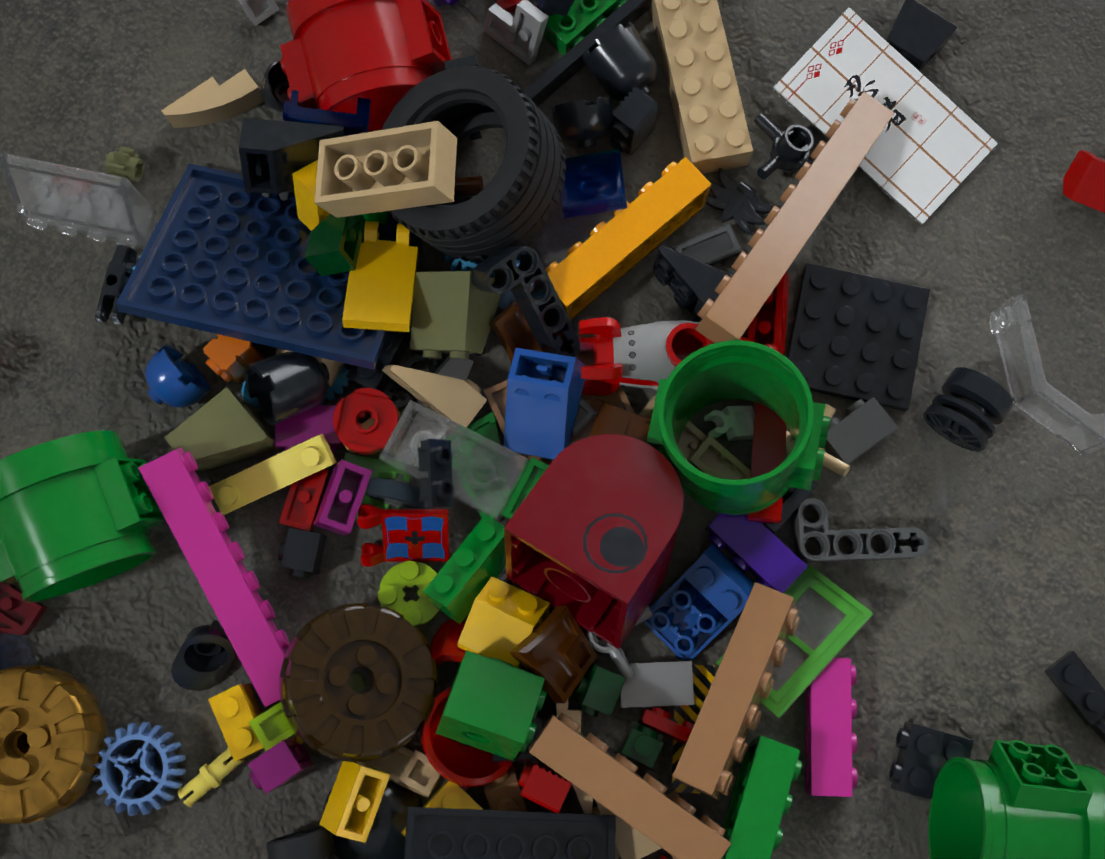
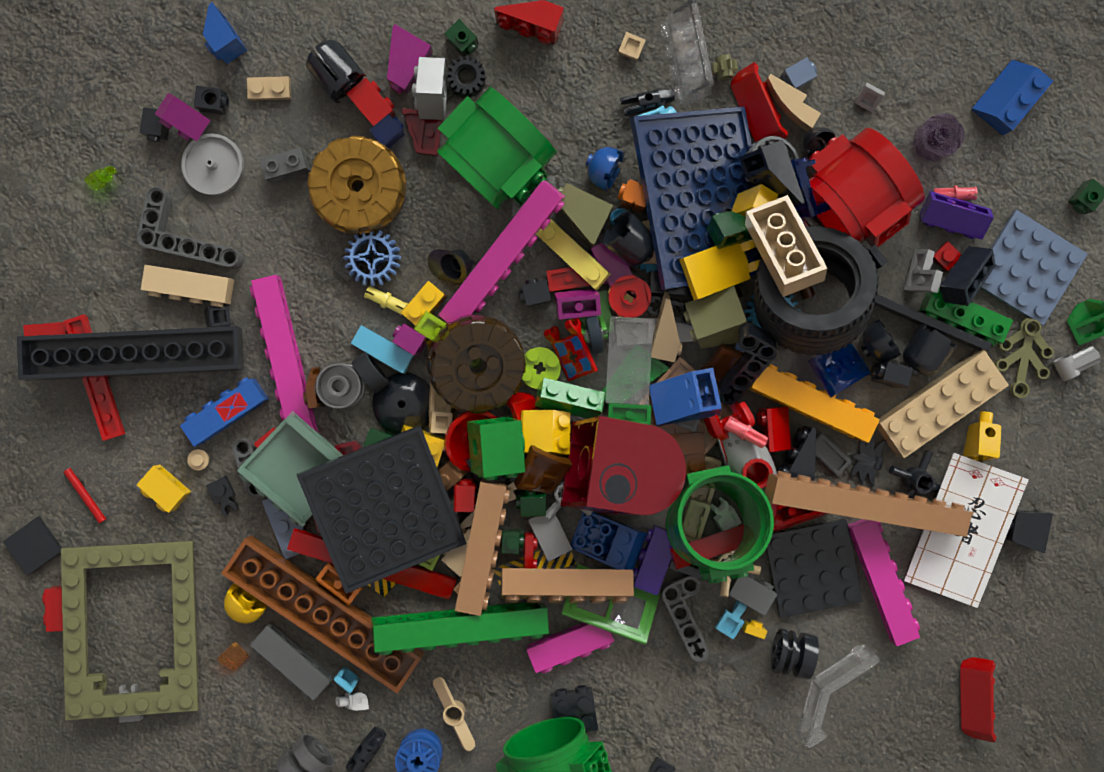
camera: 65 degrees right, 10 degrees up
yellow brick [319,761,390,843] -> none
black hinge [417,439,454,508] -> none
none -> medium azure slope [351,325,415,374]
none -> tan plate [618,32,646,61]
none -> medium azure plate [715,600,747,639]
none -> coral axle [724,416,768,448]
none -> red piece [730,62,788,142]
none -> yellow plate [741,619,768,639]
none -> red slope [756,406,791,452]
none -> sand blue brick [781,57,818,90]
none -> dark pink brick [848,519,920,646]
none -> yellow torso [963,411,1001,462]

